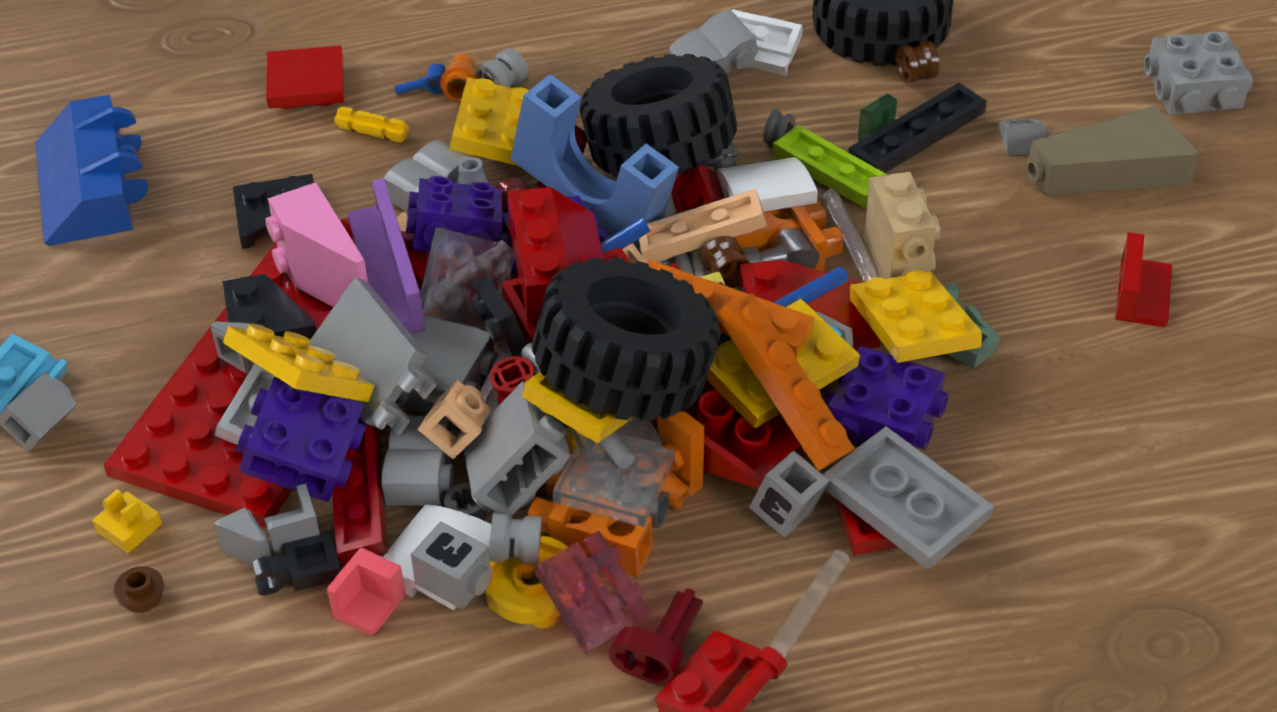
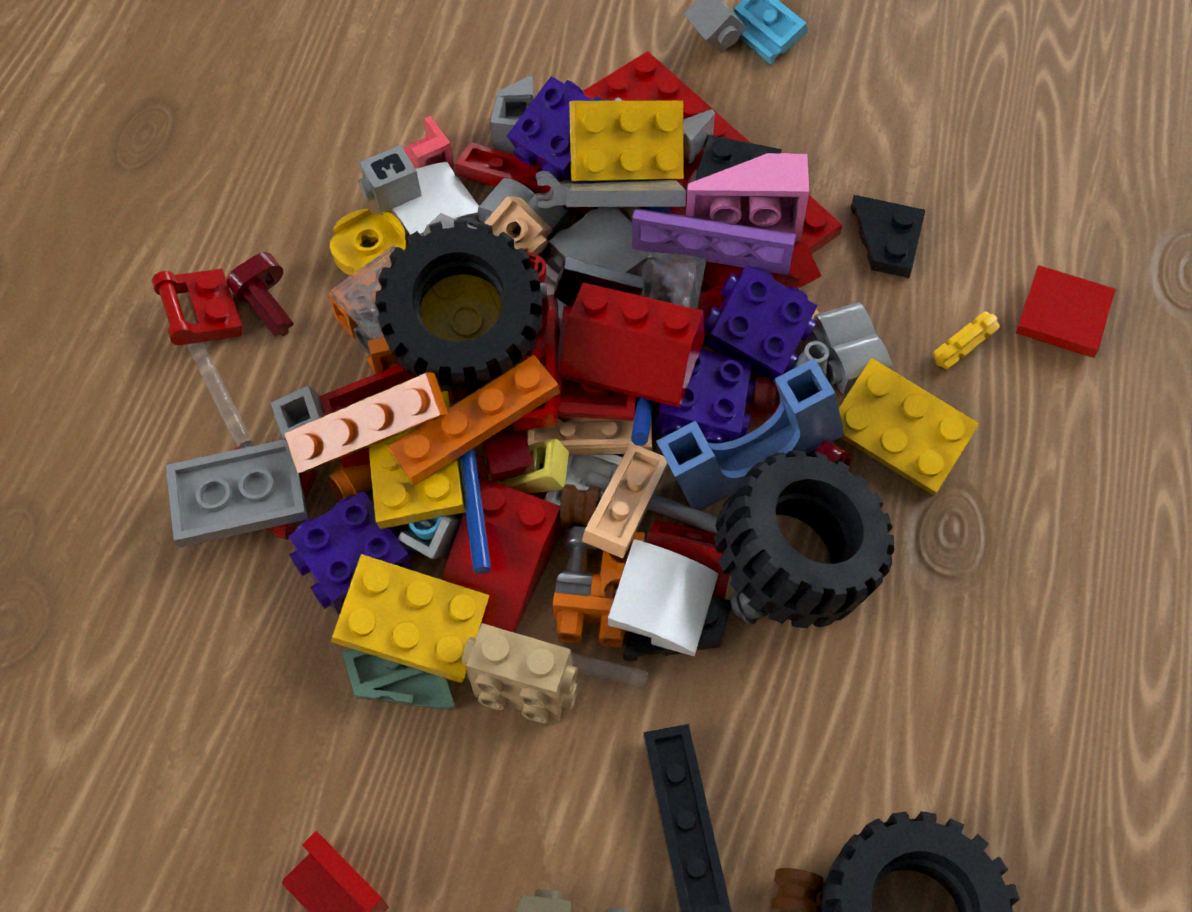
camera: 120 degrees right, 15 degrees up
blue piece [35,95,148,246] -> none
yellow tile [92,489,162,554] -> none
reddish brown plate [114,566,164,613] -> none
black plate [252,532,341,596] -> none
blue hand [394,64,445,94] -> none
orange cone [440,53,477,102] -> none
light grey wheel [476,48,529,87] -> none
light grey wheel [489,513,542,565] -> none
clear pink plate [533,531,652,654] -> none
light grey brick [668,9,758,73] -> none
white plate [732,9,803,76] -> none
dark grey bush [763,109,795,144] -> none
lime plate [773,125,887,208] -> none
clear green tile [858,93,898,141] -> none

